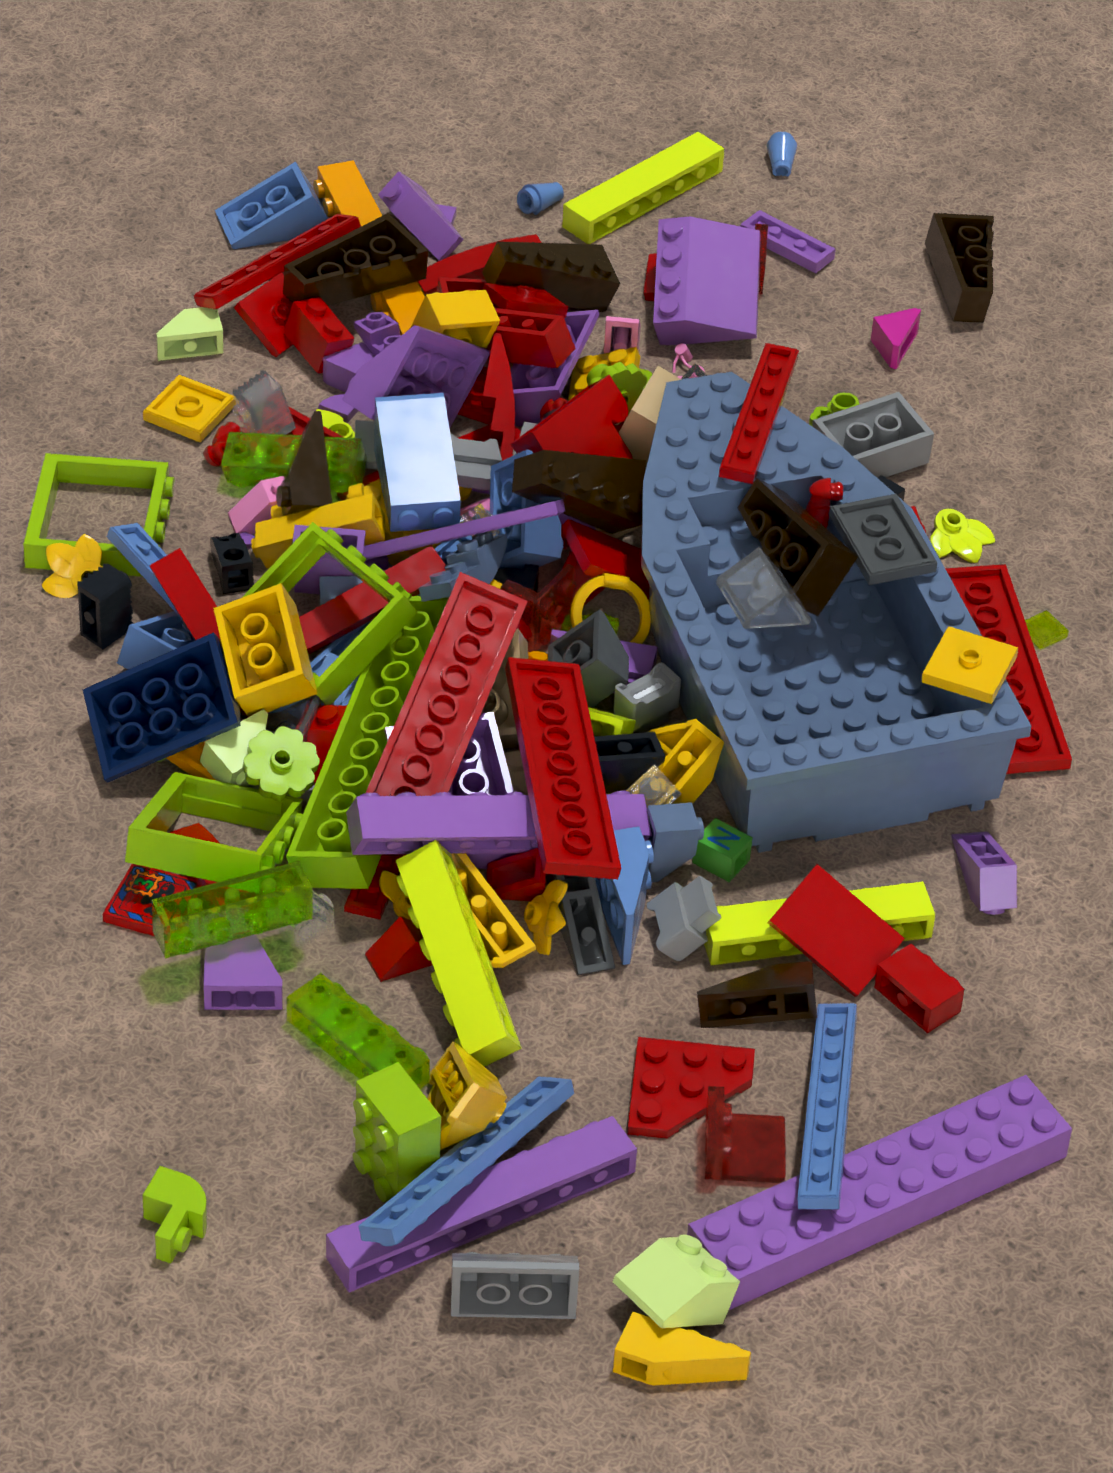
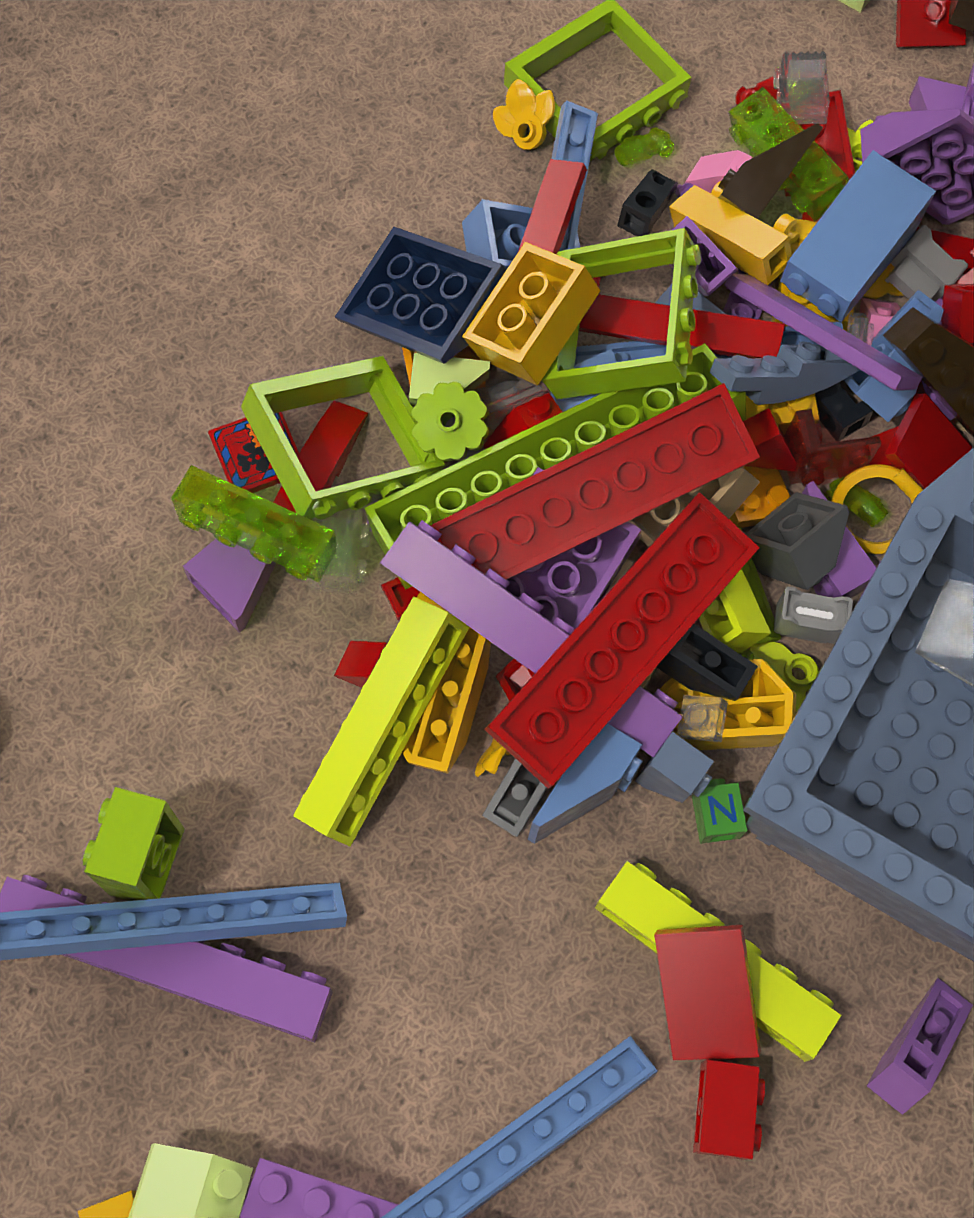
camera: 45 degrees right, 25 degrees up
black brick [77,564,133,650] -> none
yellow plate [143,375,236,443] -> none
red brick [283,297,355,374] -> none
clear neon green brick [286,973,430,1089] -> none
yellow wedge [427,1041,507,1150] -> none
light grey slope [451,1252,579,1319] -> none
red plate [627,1037,755,1139] -> none
light grey piece [647,876,721,961] -> none
dark brown slope [697,961,817,1028] -> none
clear red bracket [705,1086,786,1183] -> none
none -> clear neon green arm [615,127,674,166]

